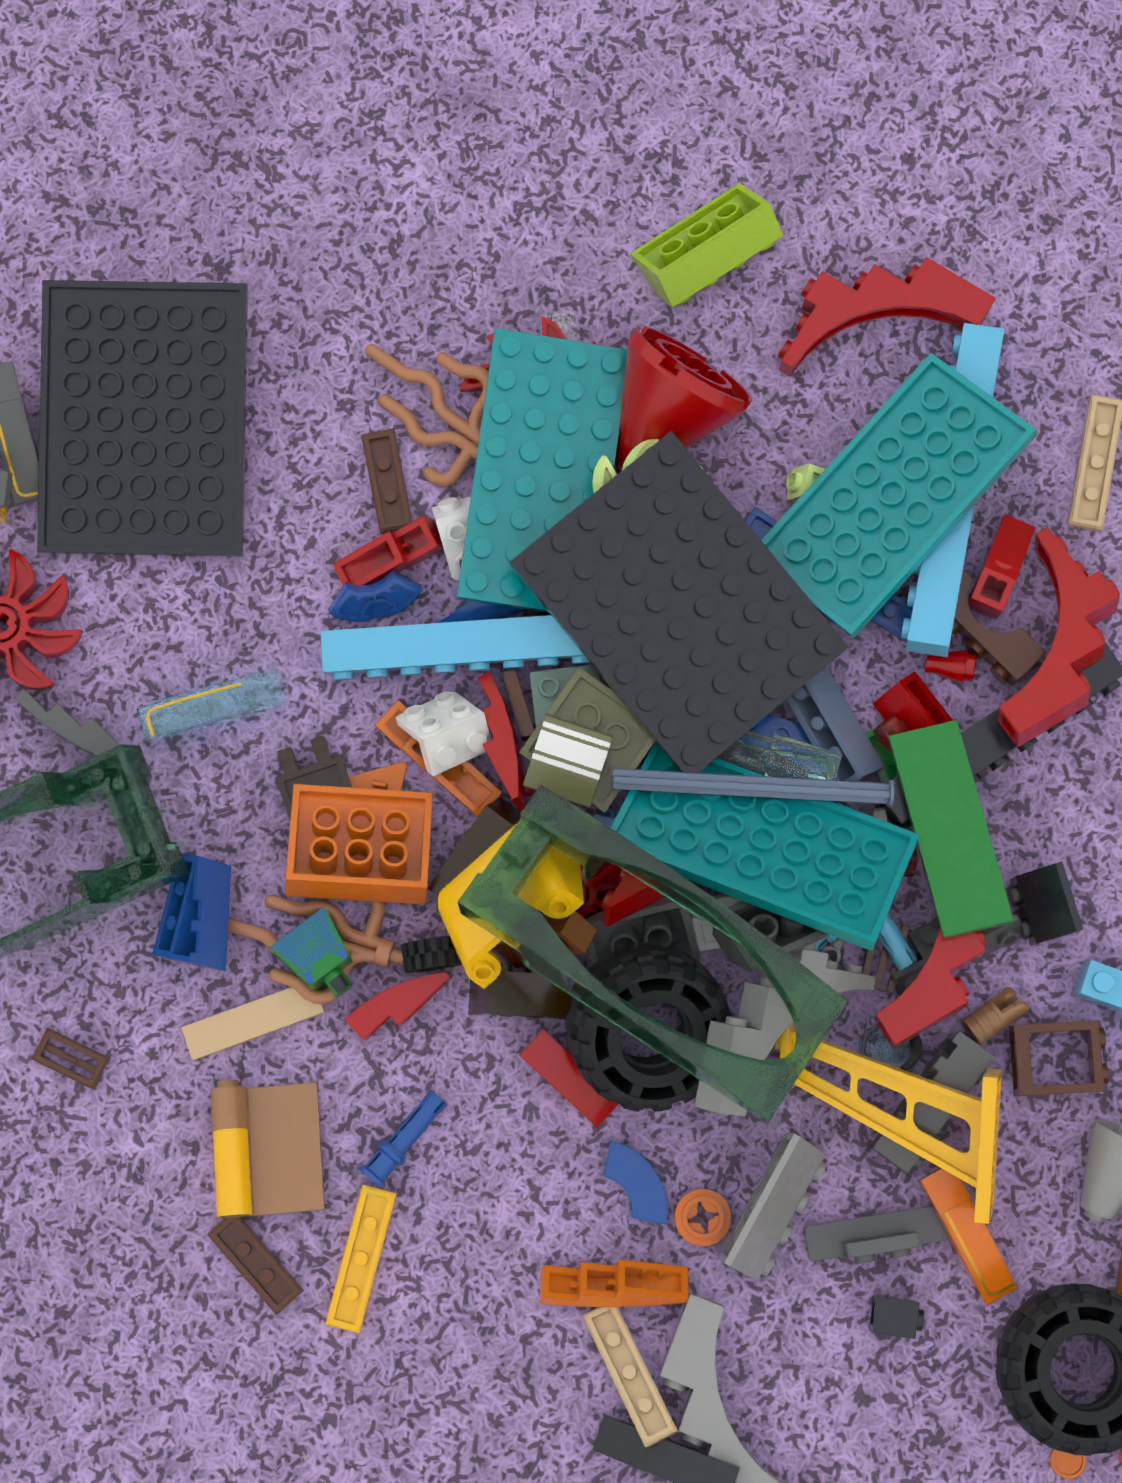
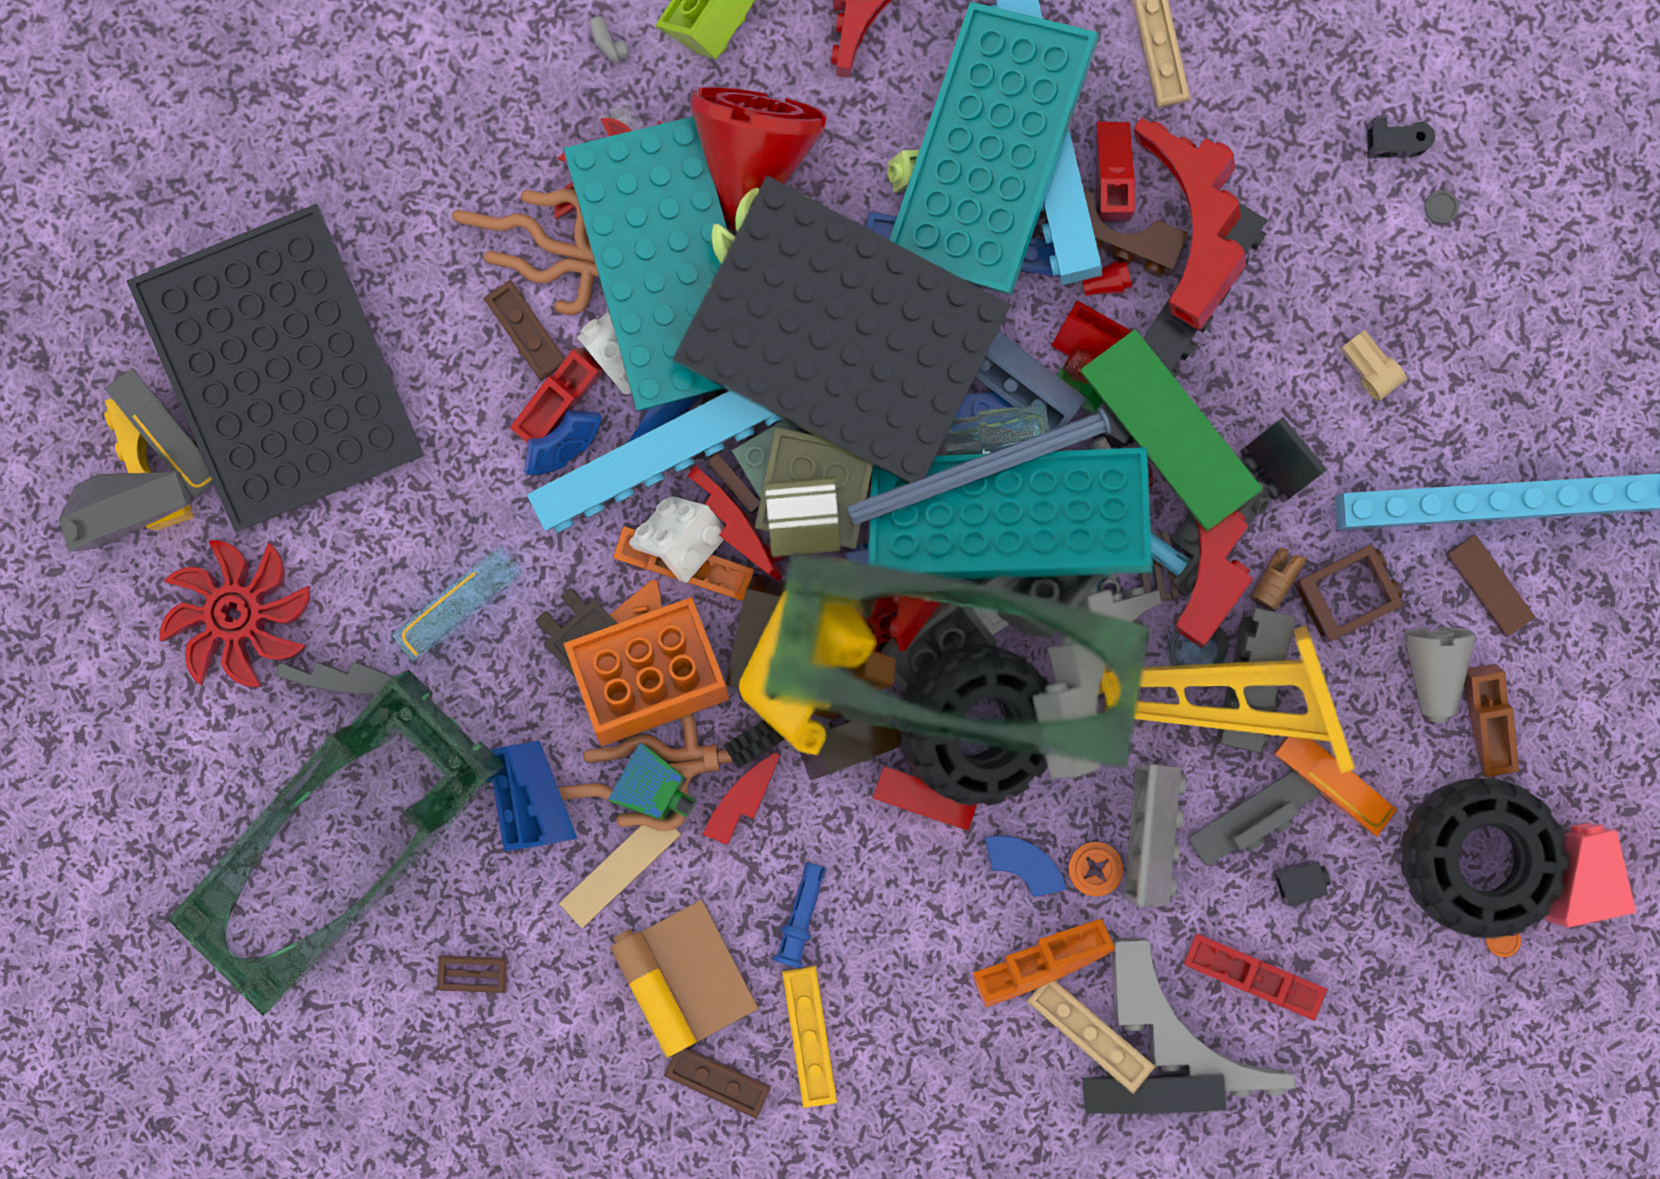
camera: 20 degrees left, 5 degrees up
none -> light grey arm [589,17,629,62]
none -> red slope [1183,933,1328,1021]

